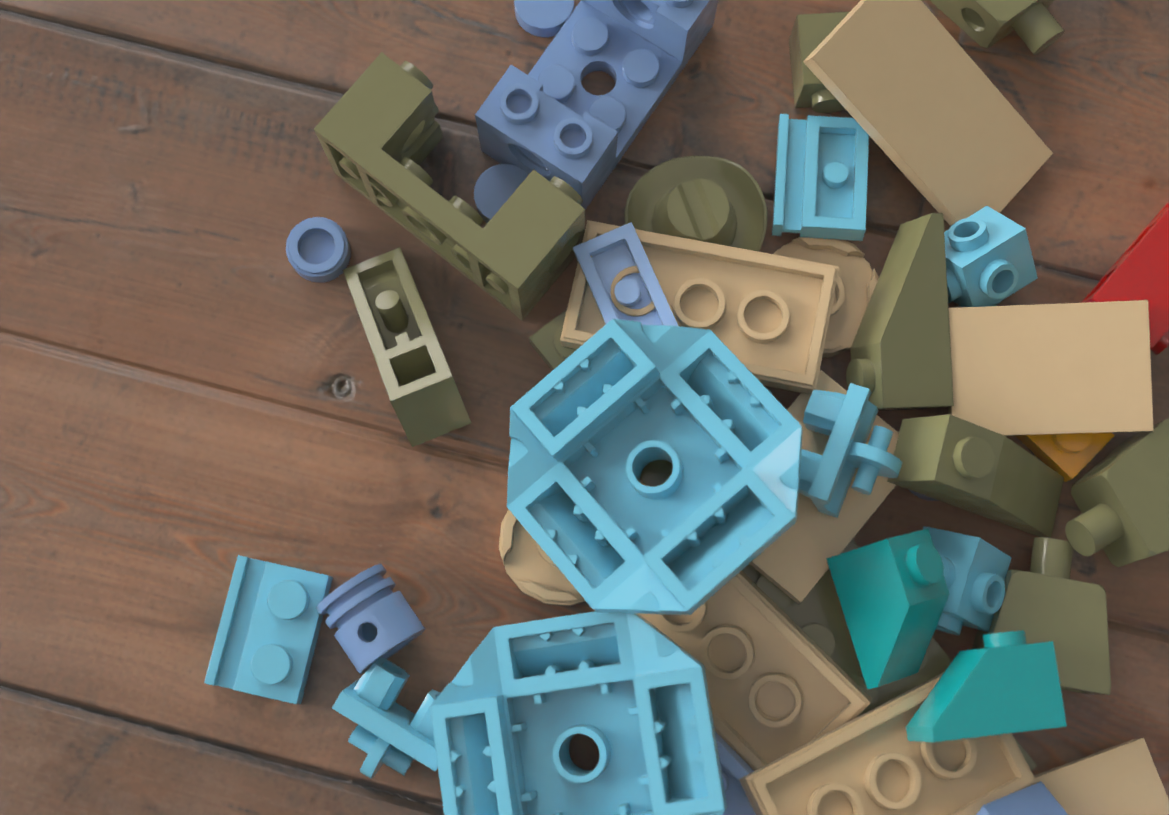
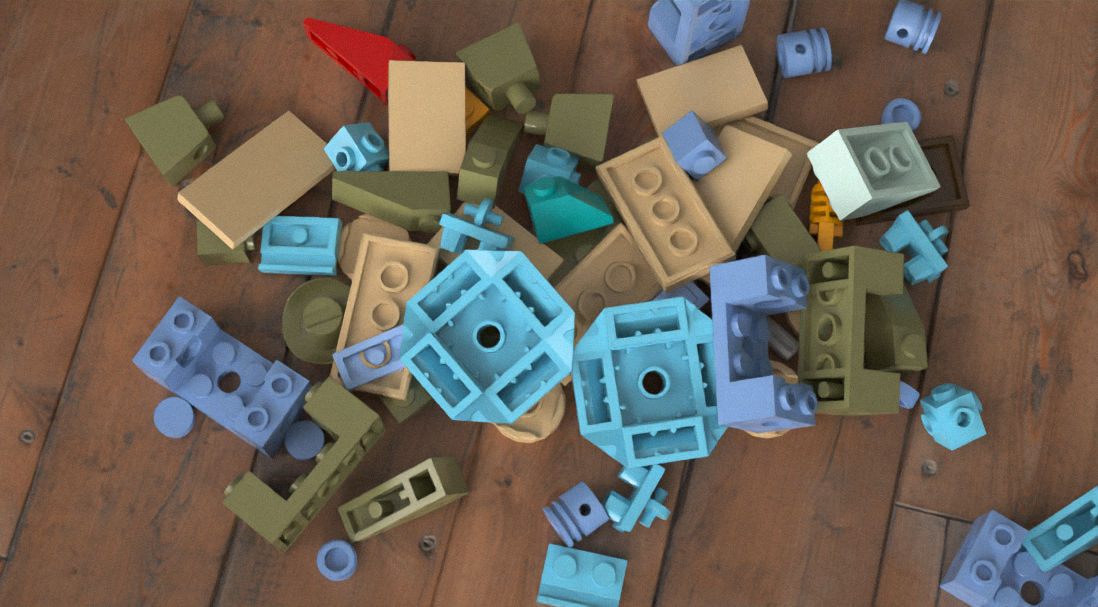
camera: 90 degrees left, 5 degrees down
teal slope [906,630,1067,742] -> none

